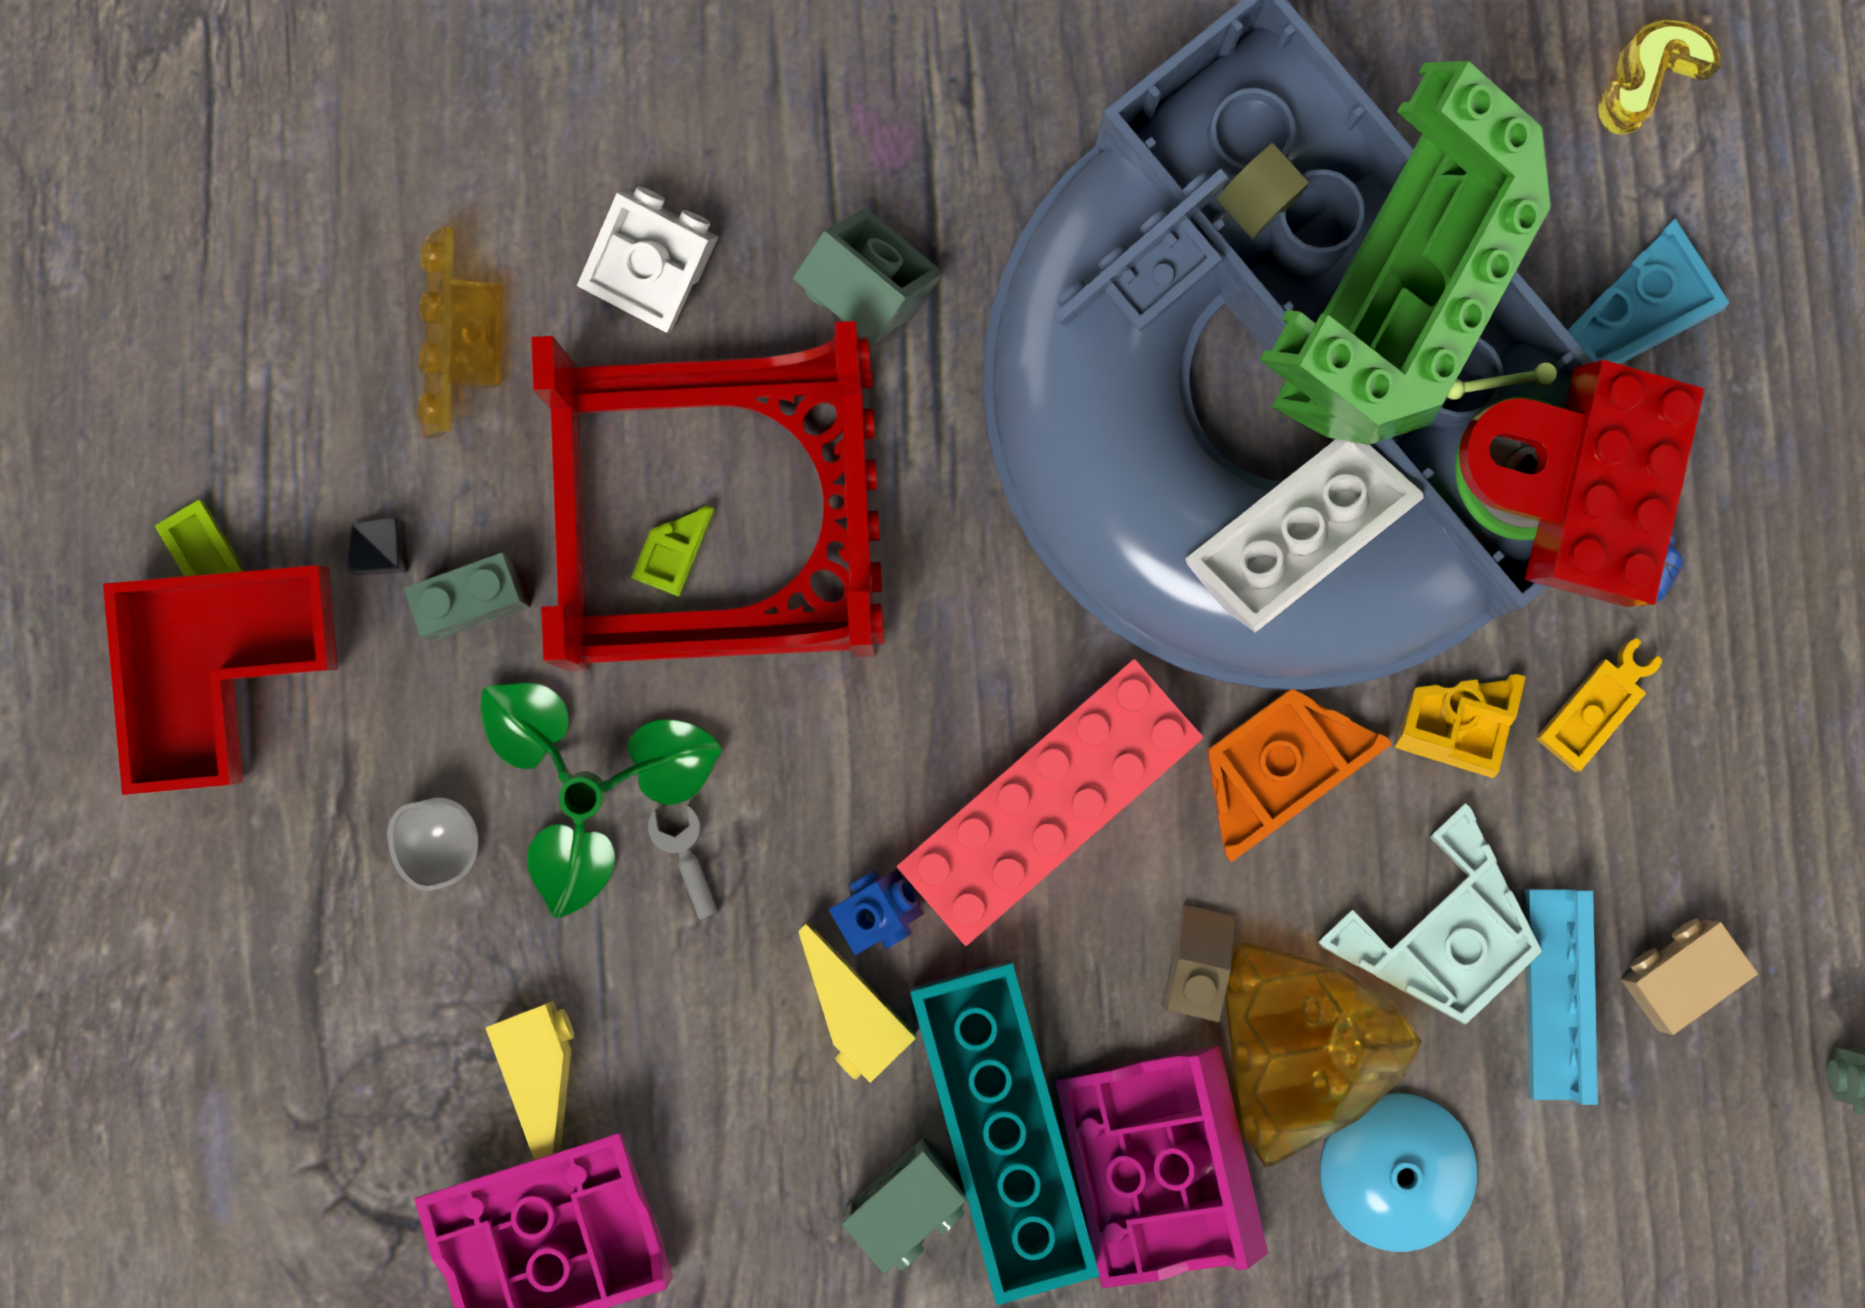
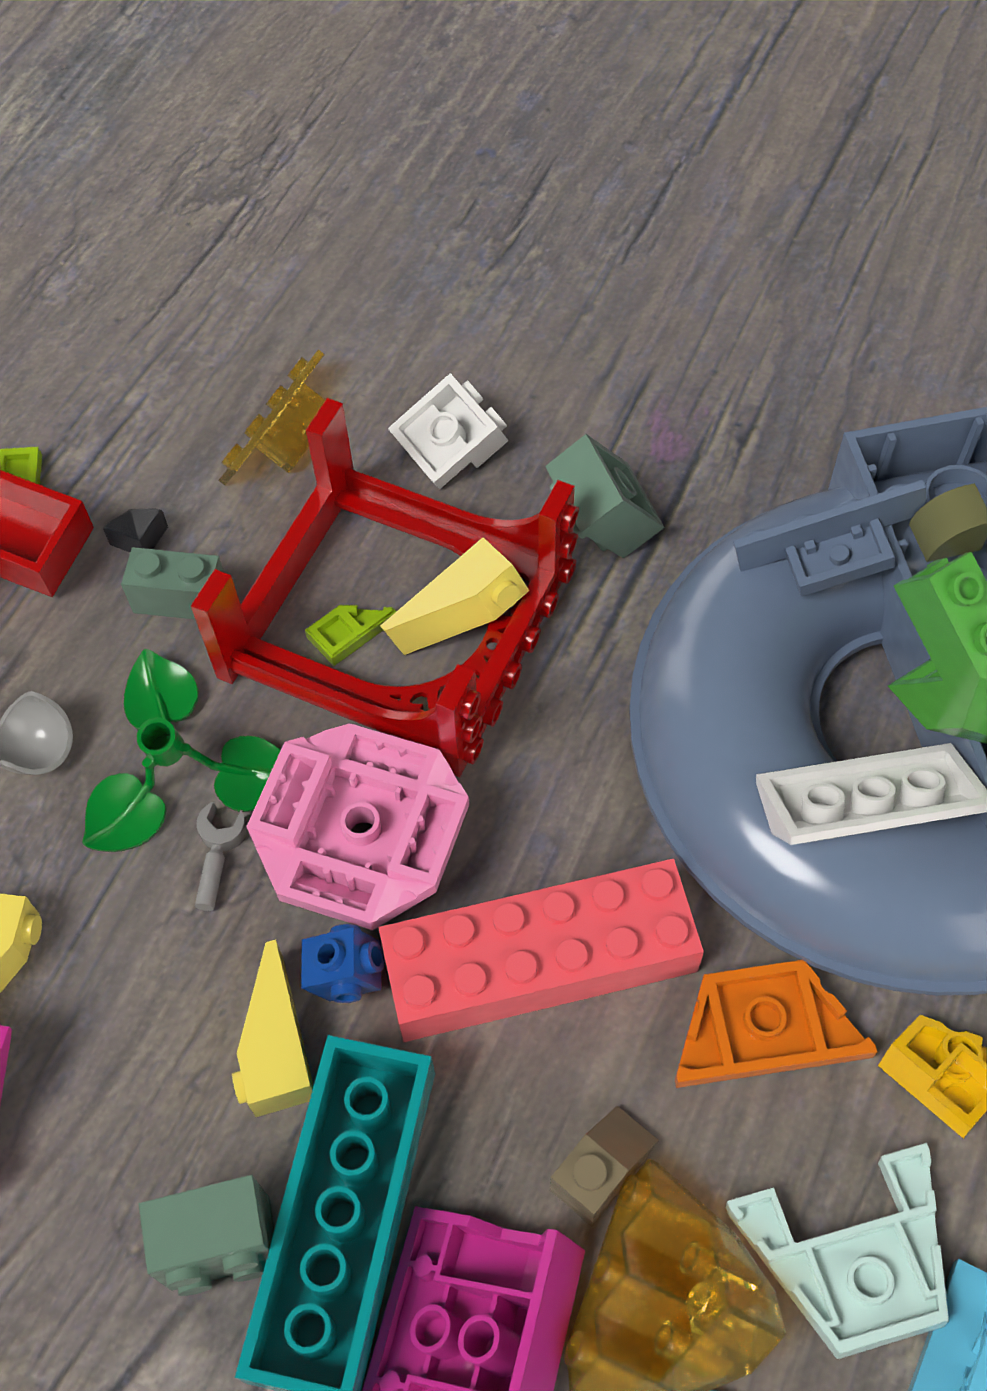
camera: 30 degrees right, 25 degrees down
none -> bright pink piece [246,723,469,930]
none -> light yellow slope [380,538,529,655]

